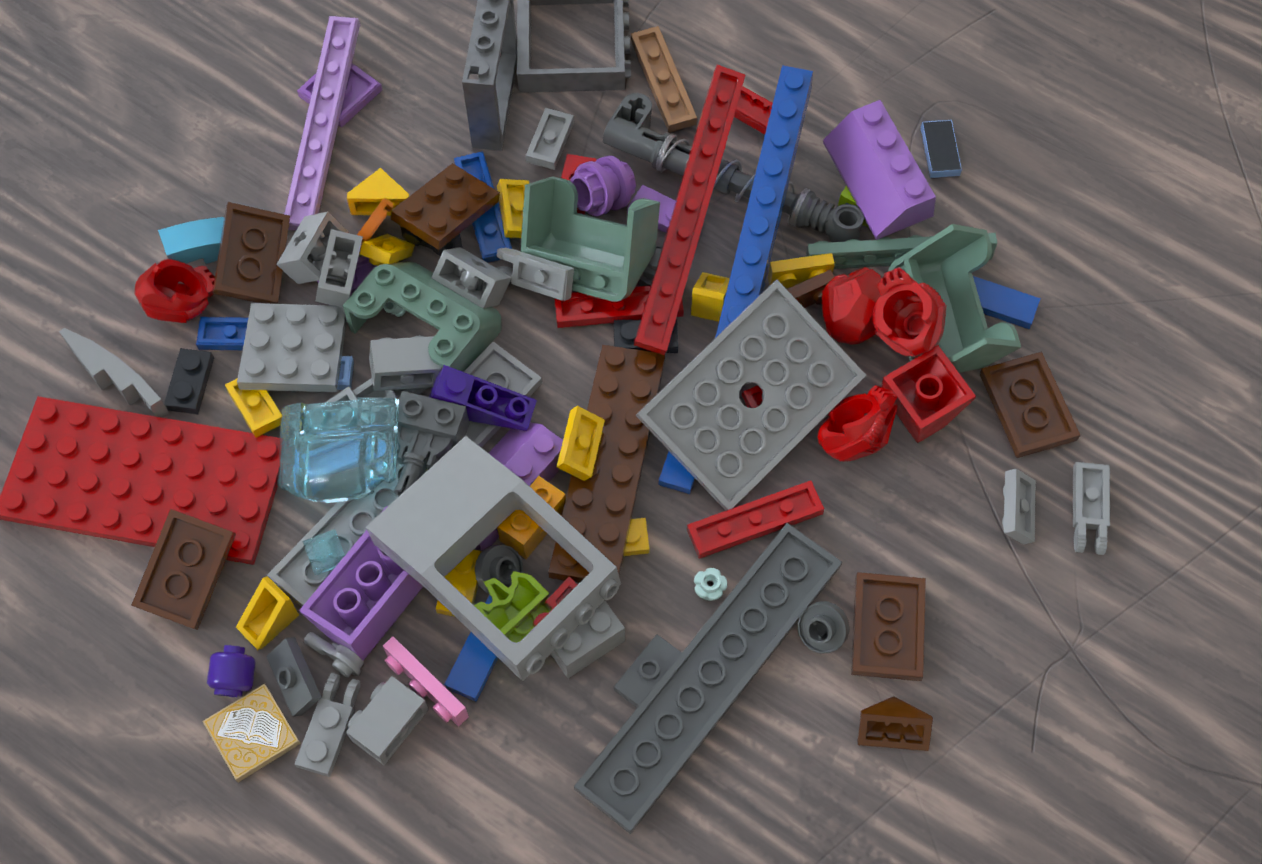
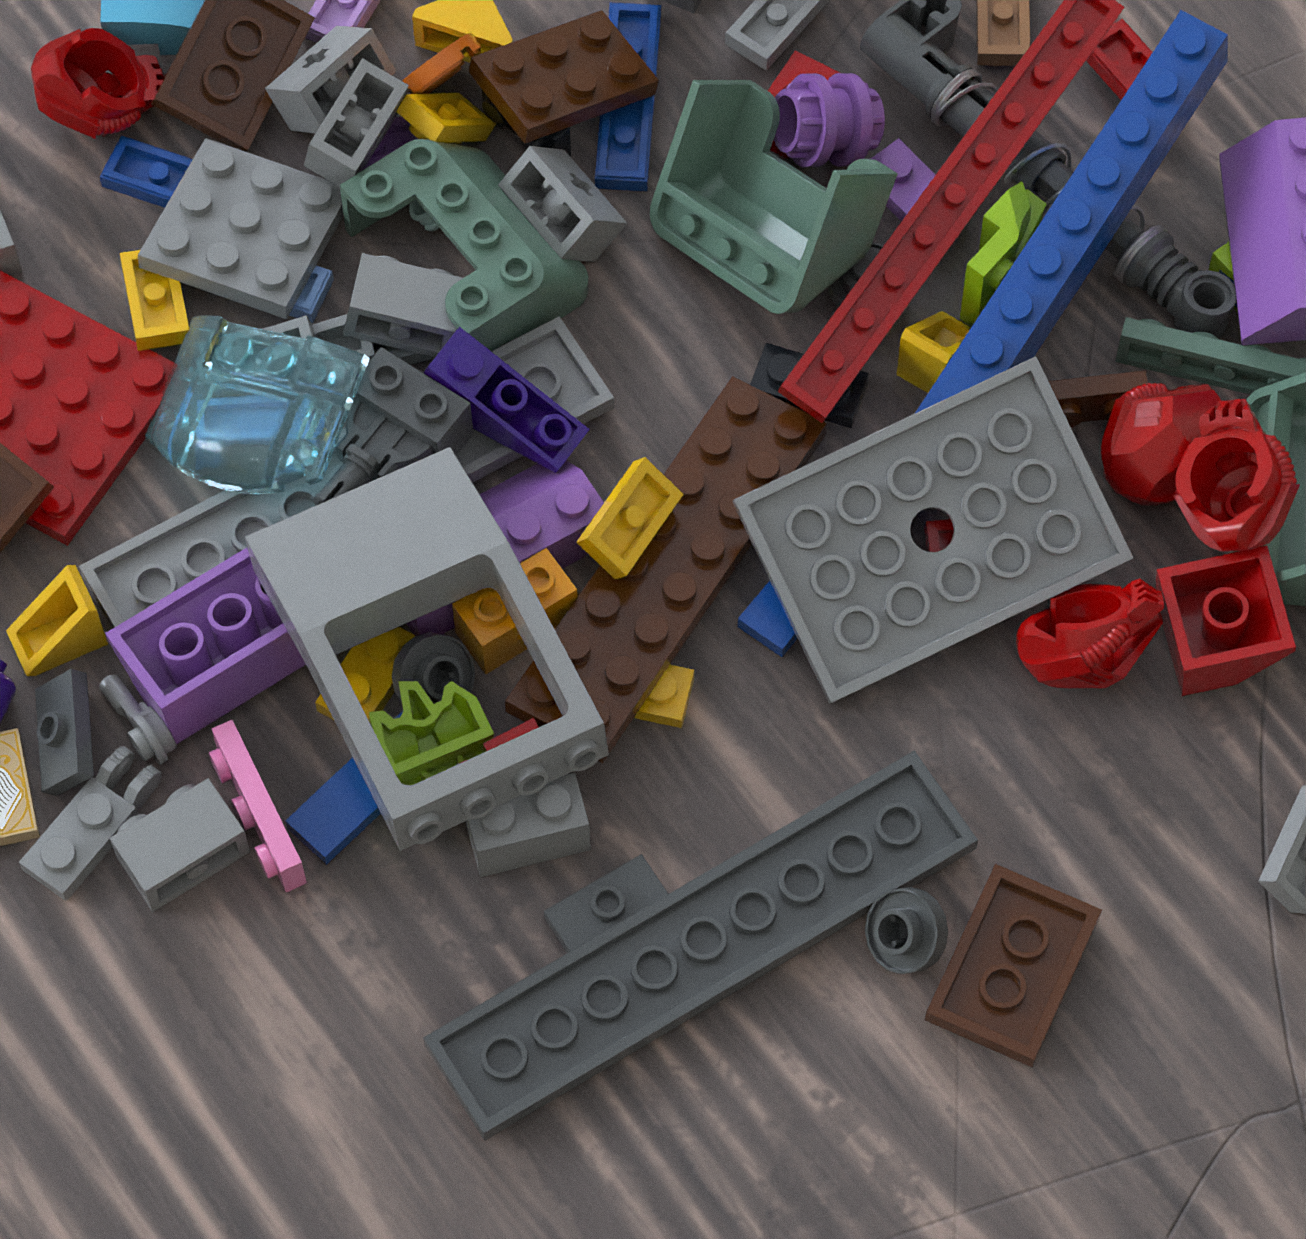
camera: 20 degrees right, 0 degrees up
black plate [164,348,214,415] -> none
clear light blue plate [303,529,345,576] -> none
yellow plate [497,179,530,238] -> none
light grey hinge [497,248,574,301] -> none
red plate [555,286,684,328] -> none
red plate [687,480,824,559] -> none
light aqua plate [694,568,727,601] -> none
yellow plate [768,253,835,289] -> none
reddish brown slope [857,696,933,751] -> none
none -> lime plate [959,182,1046,327]

